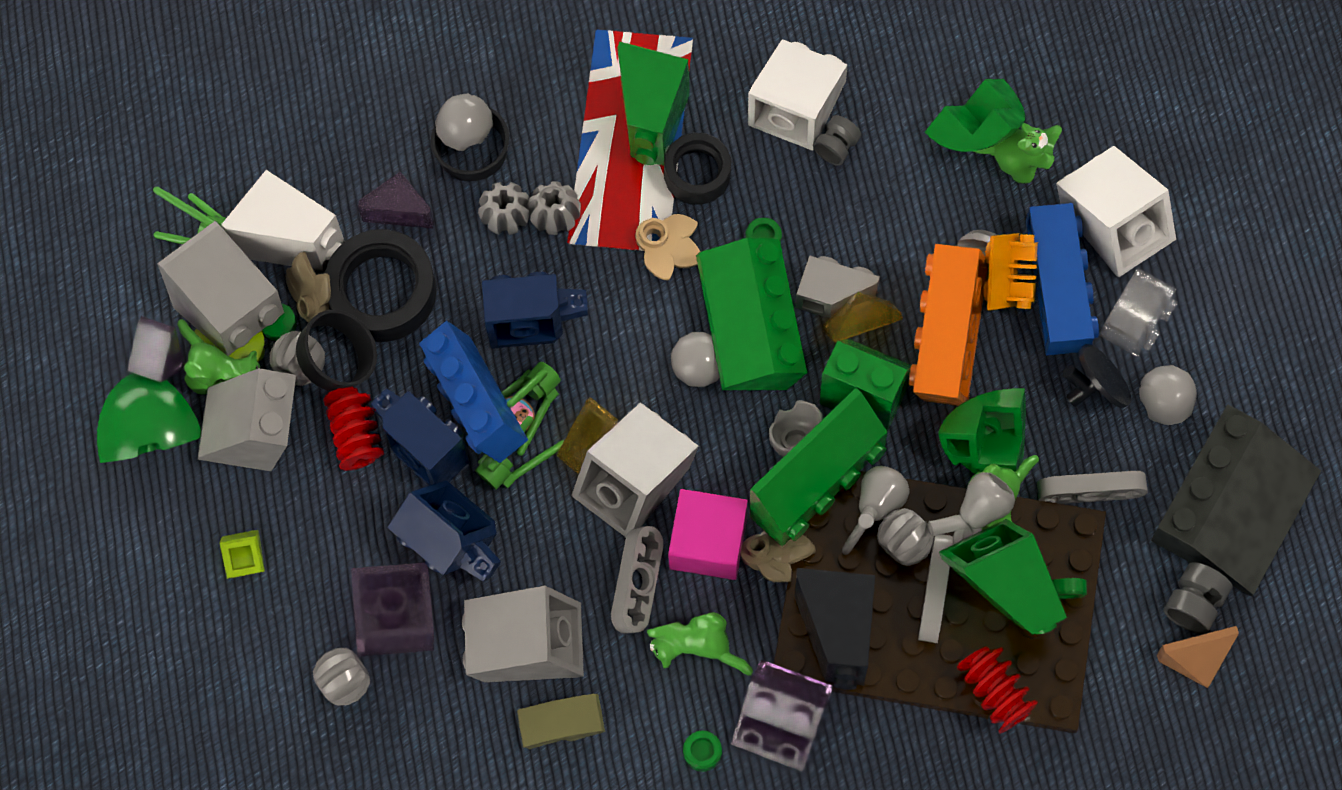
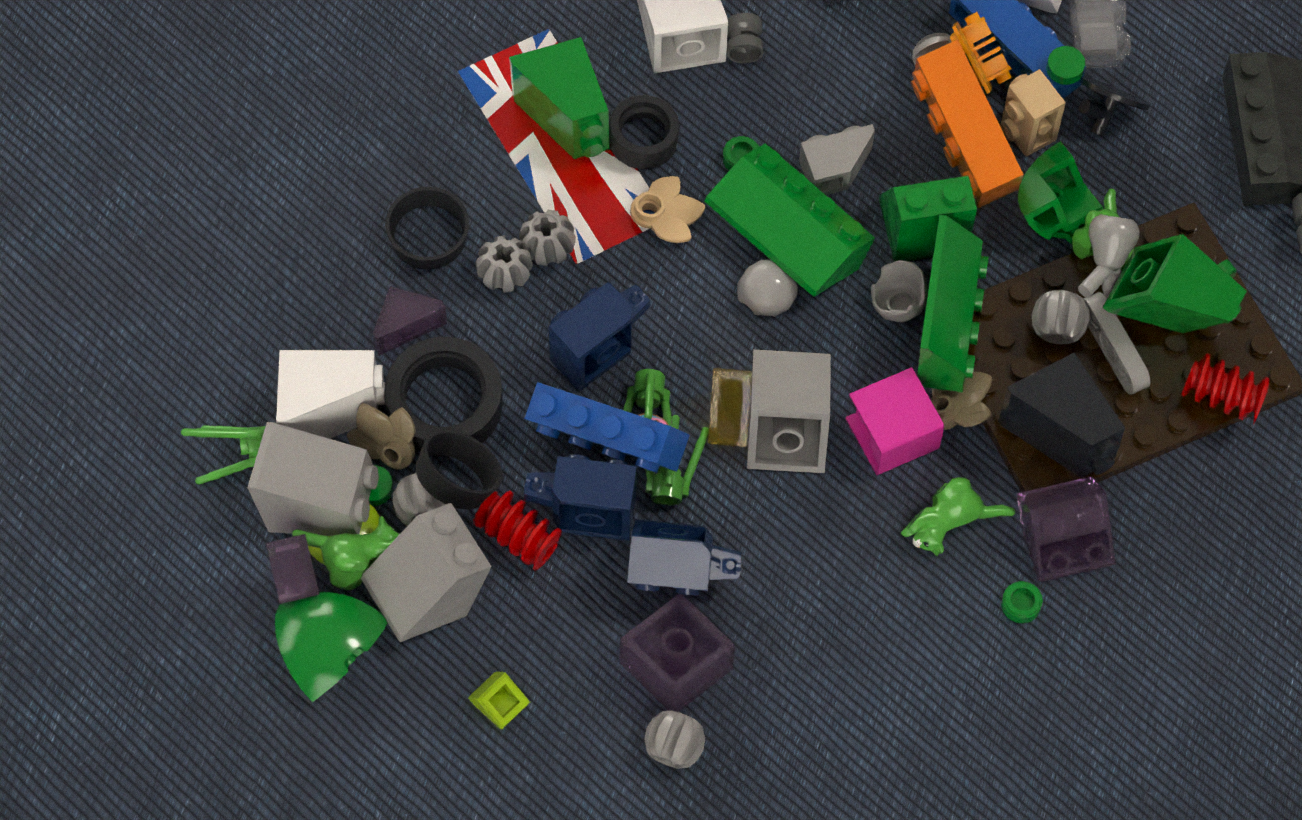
camera: 40 degrees left, 5 degrees down
light grey hair [435,93,493,151] -> none
light grey slope [462,586,584,682] -> none
olive slope [517,694,605,749] -> none
light grey beam [611,526,663,634] -> none
clear yellow slope [823,292,903,343] -> none
light grey piece [842,466,909,555] -> none
light grey beam [1037,471,1148,504] -> none
light grey hair [1139,365,1197,425] -> none
none -> tan brick [1001,69,1066,157]
none -> green tile [1046,46,1085,85]

